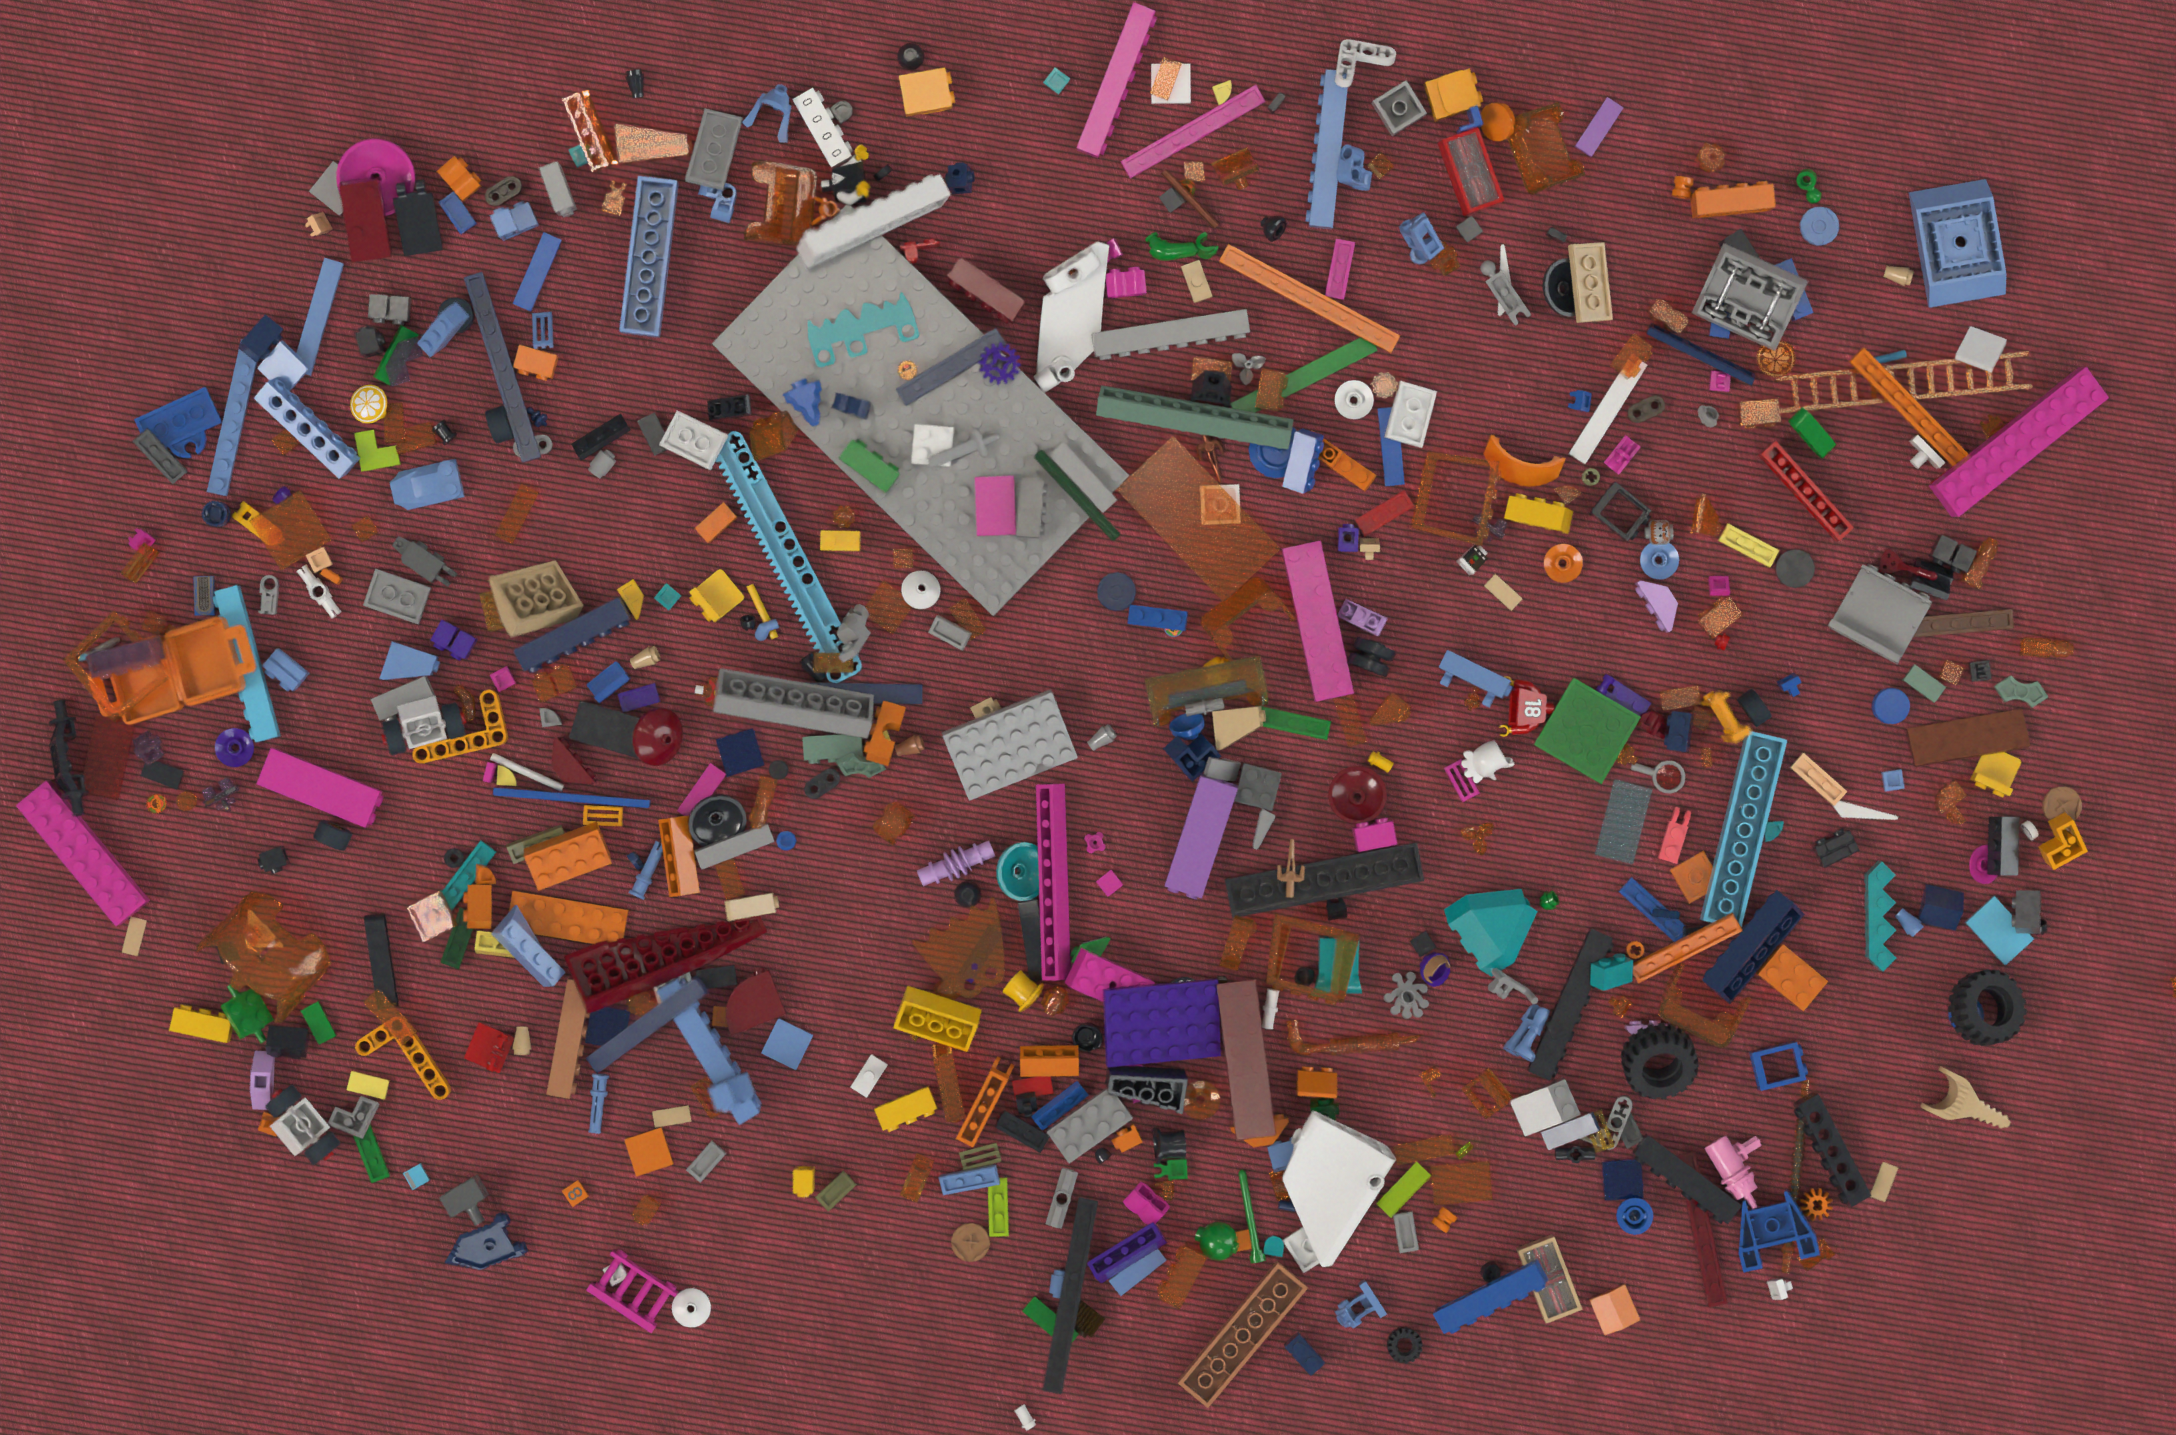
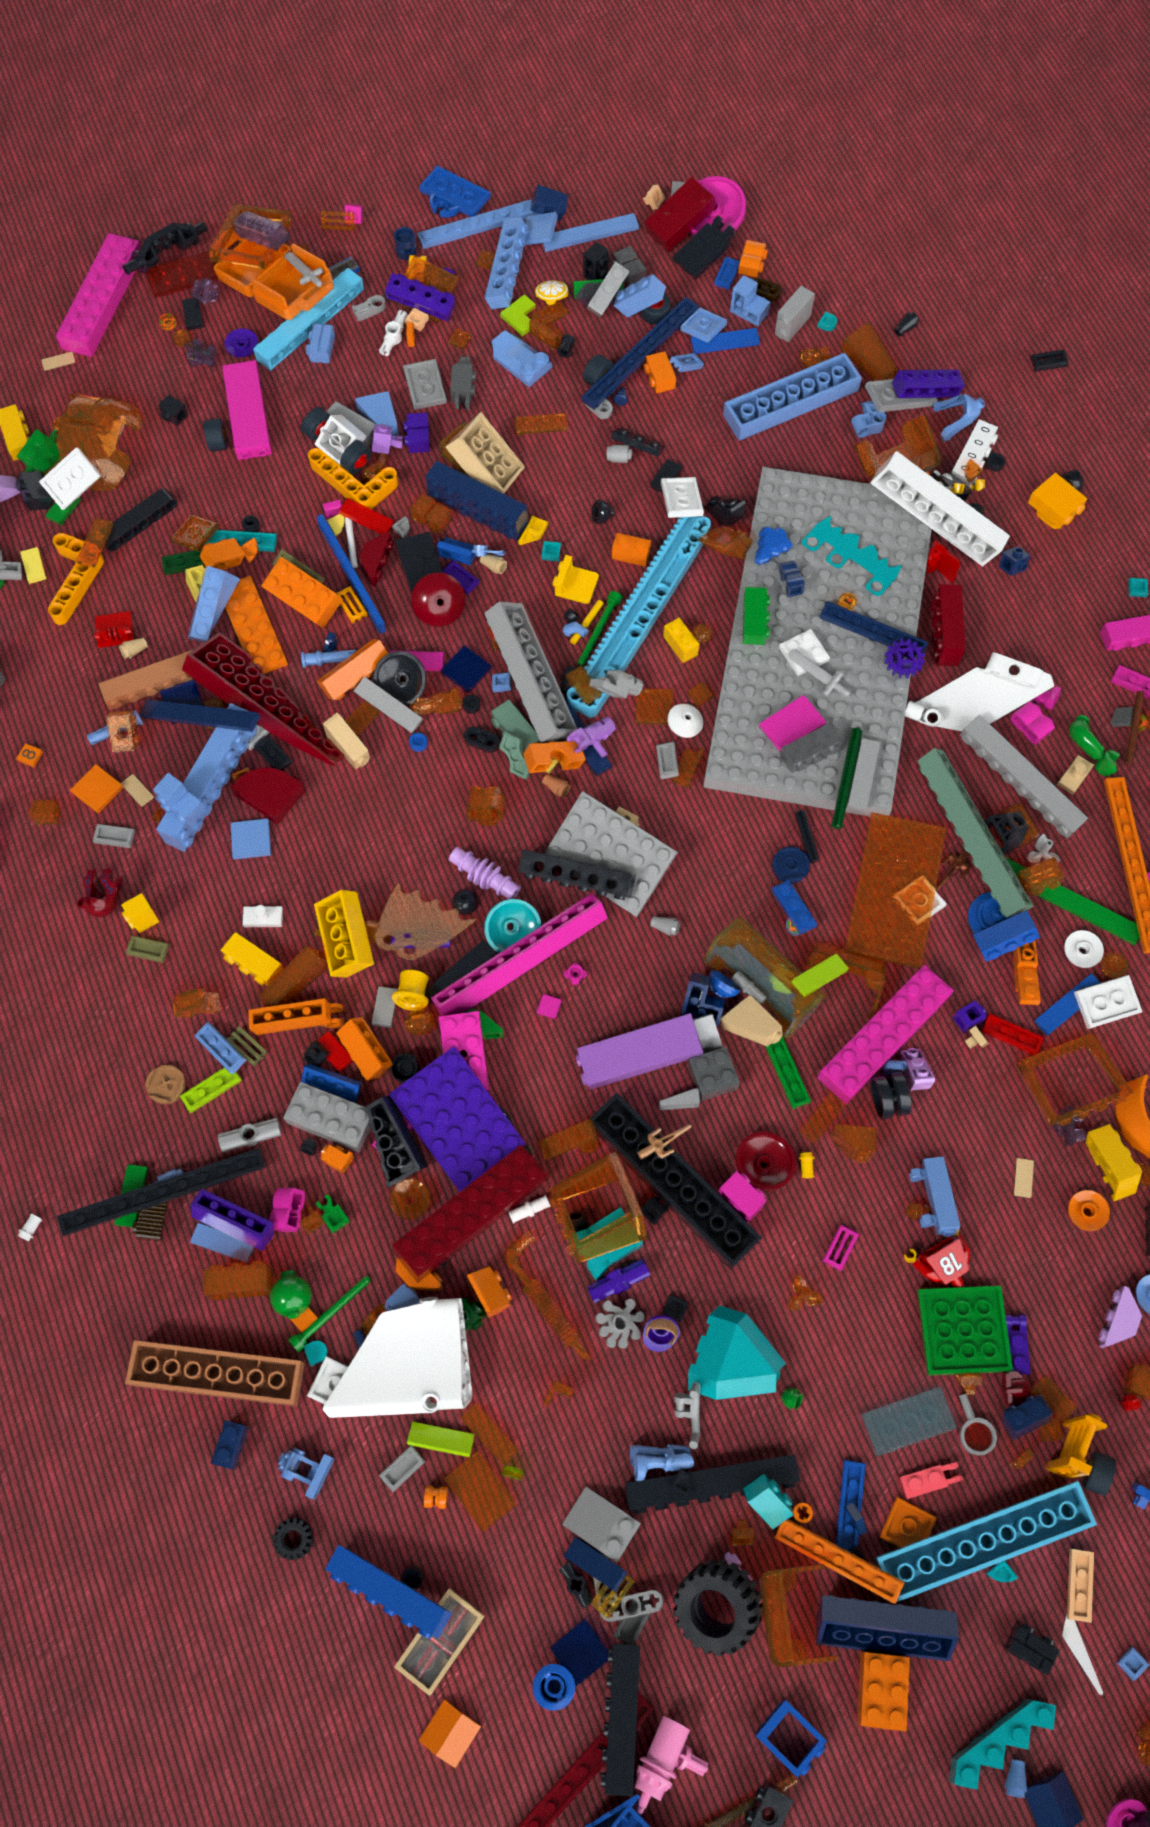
camera: 60 degrees right, 20 degrees down
dark grey tile [133,428,188,484] -> none
dark pink tile [490,666,516,692] -> none
clear orange brick [562,91,618,172] -> none
black hinge [994,1110,1050,1153] -> none
black piece [1152,1127,1186,1164] -> none
slope [1456,545,1488,575] -> none
white piece [1461,740,1515,783] -> none
clear orange tile [1461,1067,1513,1119] -> none
none -> white tile [39,447,102,510]
none -> dark red piece [77,869,123,918]
none -> clear orange brick [106,710,140,752]
none -> light grey sword [284,252,323,287]
none -> red tile [339,498,394,535]
none -> medium lavender brick [372,424,403,454]
none -> light grey tile [372,987,398,1028]
none -> dark purple brick [385,273,456,322]
none -> medium blue plate [472,545,506,556]
none -> medium blue tile [492,672,512,693]
none -> black brick [518,849,636,901]
none -> medium lavender piece [567,717,616,758]
none -> green piece [578,591,623,666]
none -> light grey brick [587,261,629,318]
none -> dark purple piece [587,1259,650,1304]
none -> black brick [591,499,614,524]
none -> medium blue tile [680,307,727,343]
none -> lime tile [792,953,849,997]
none -> black axle [795,810,819,863]
none -> medium blue arm [882,1060,907,1078]
none -> dark purple brick [892,369,965,398]
none -> clear orange tile [964,459,983,483]

